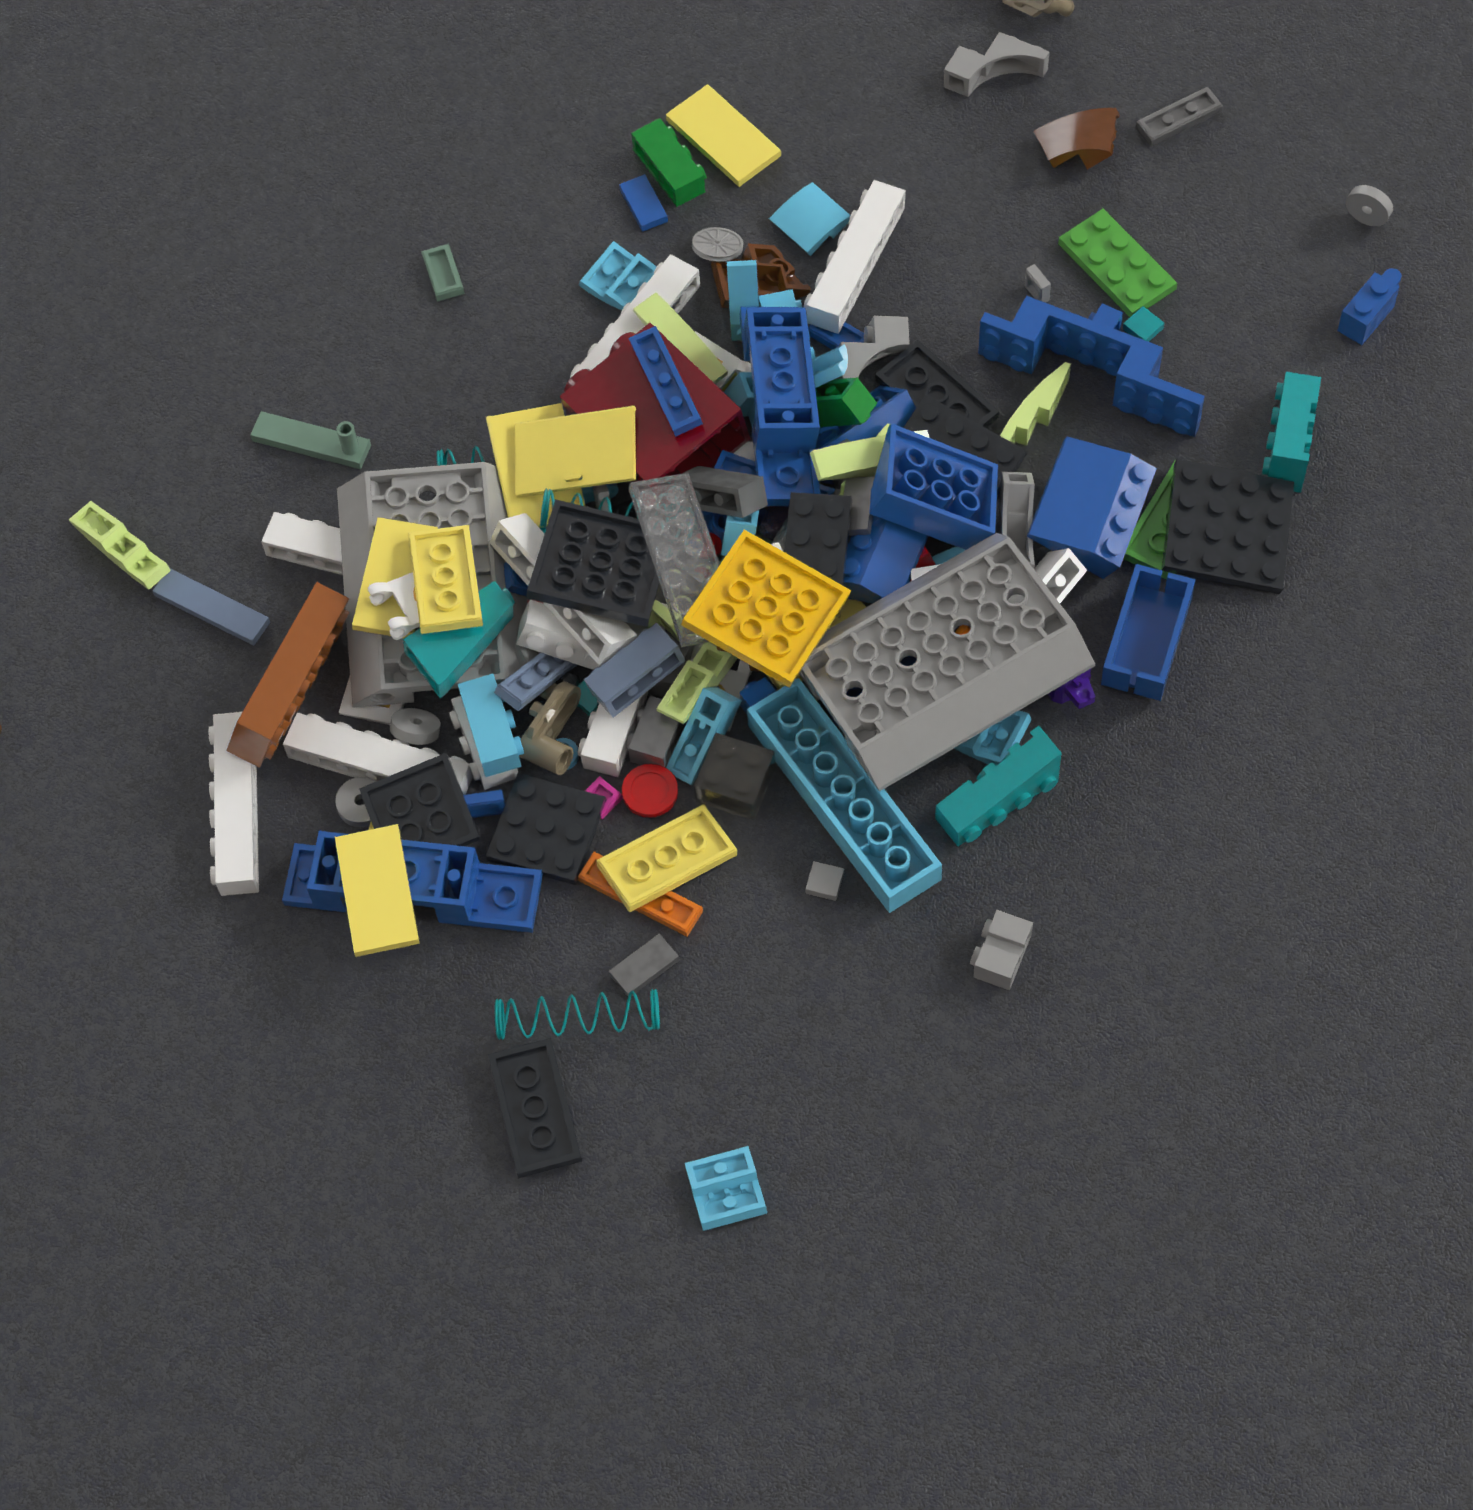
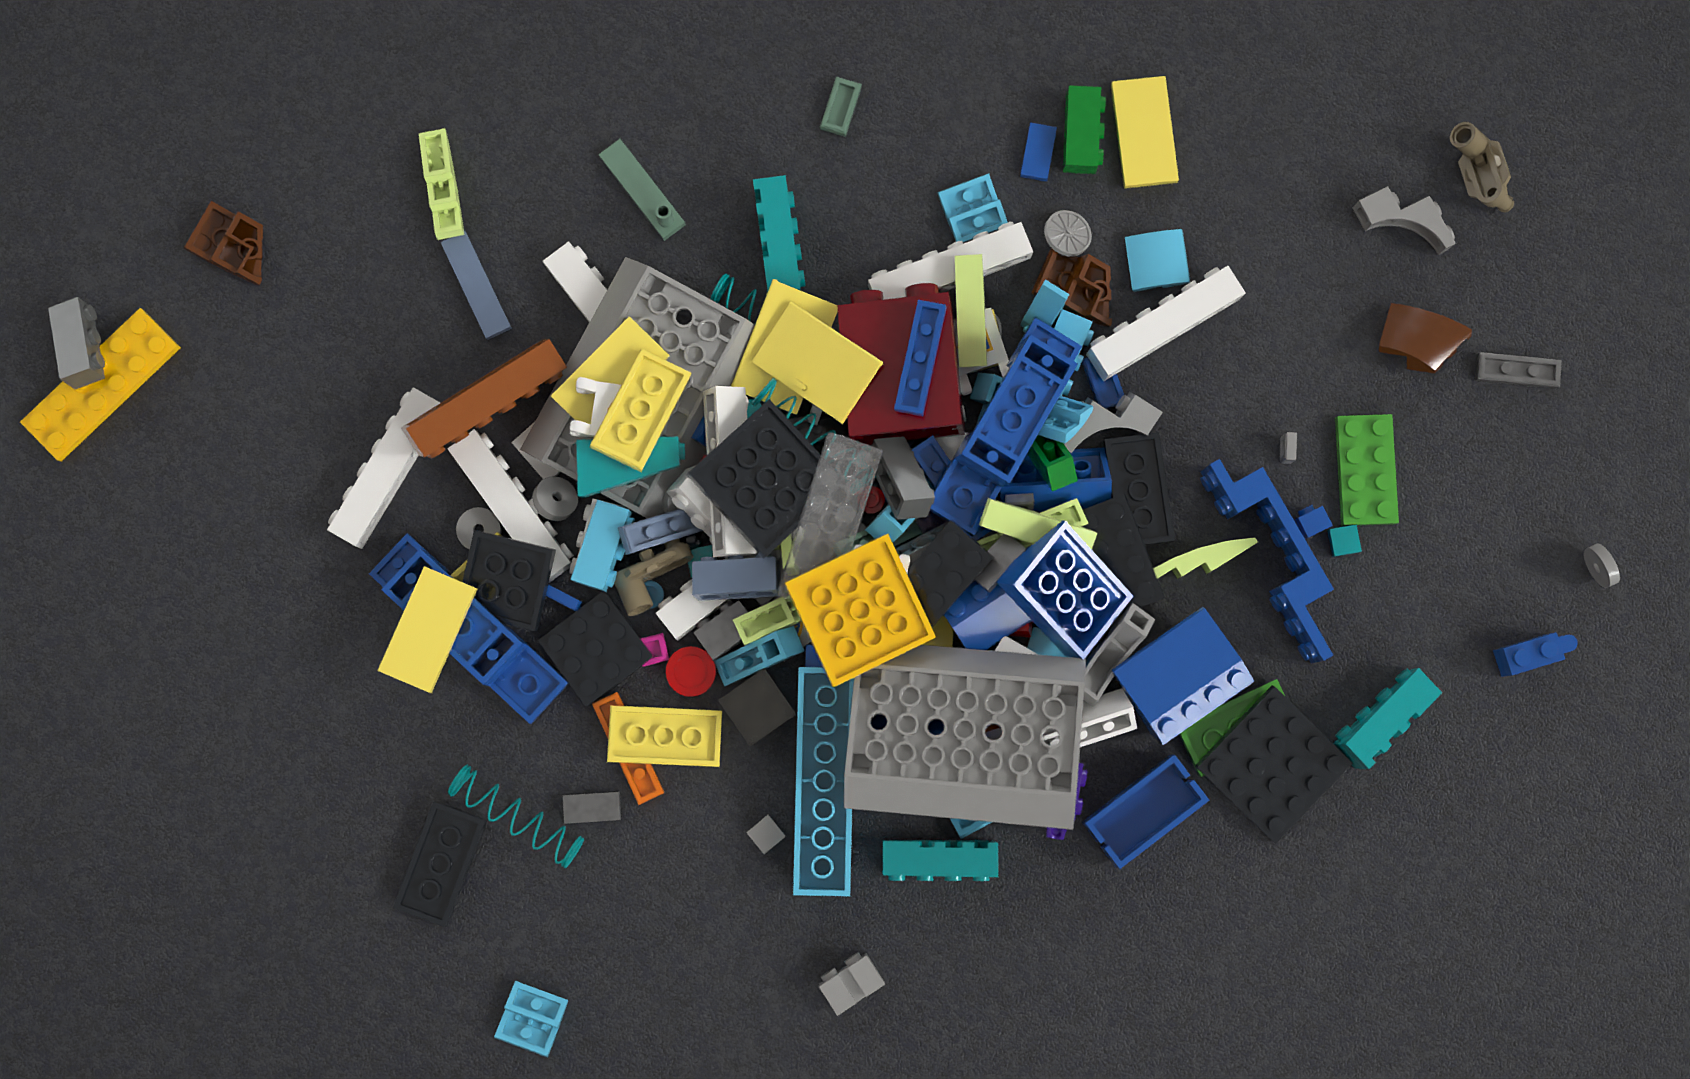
camera: 30 degrees right, 20 degrees up
none -> teal wedge [753,175,806,291]

